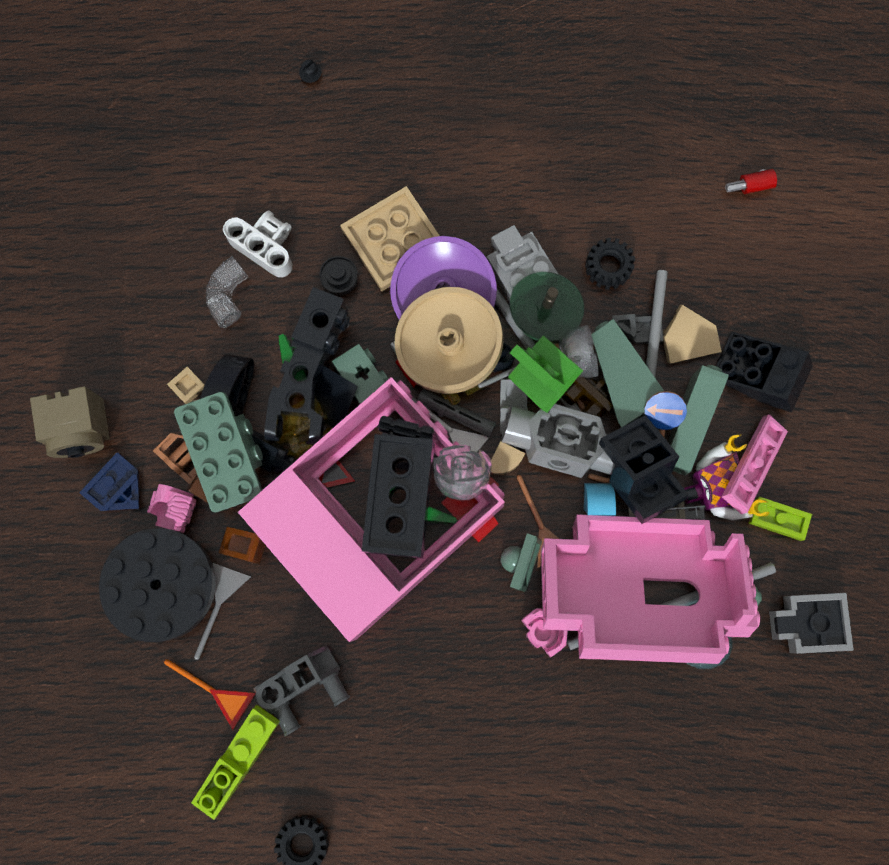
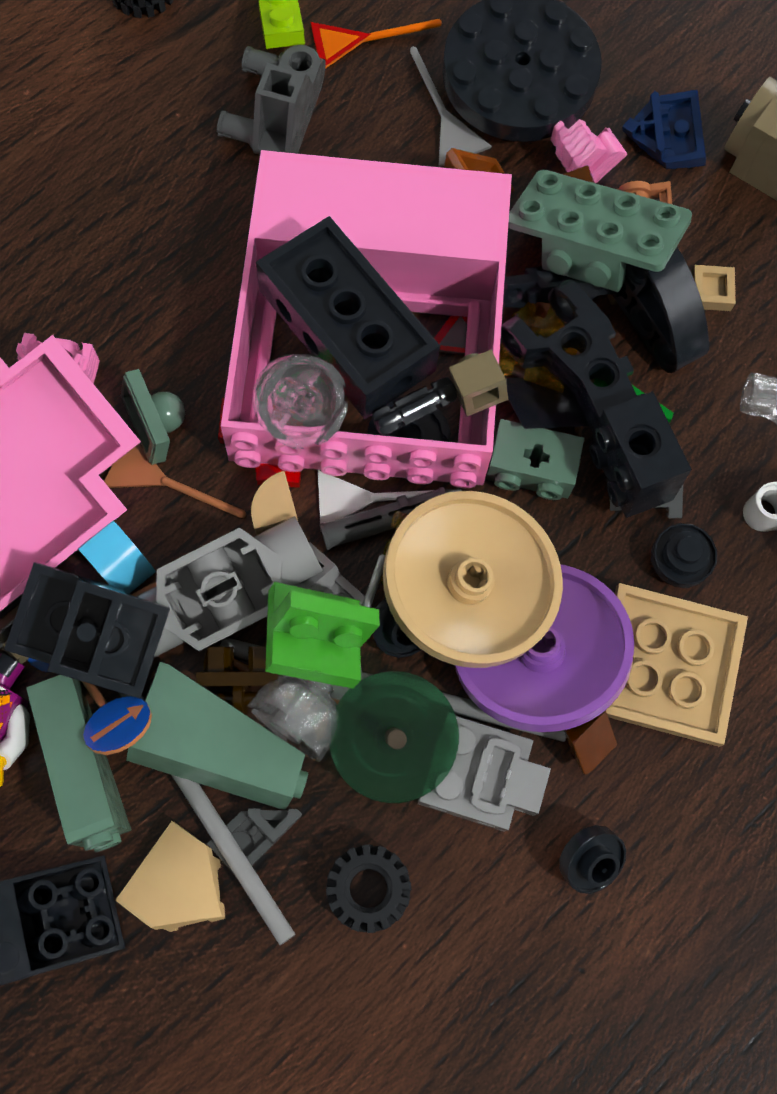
camera: 130 degrees right, 5 degrees down
none -> dark tan plate [449,349,508,417]
none -> black plate [559,825,626,894]
none -> reddish brown slope [564,710,617,776]

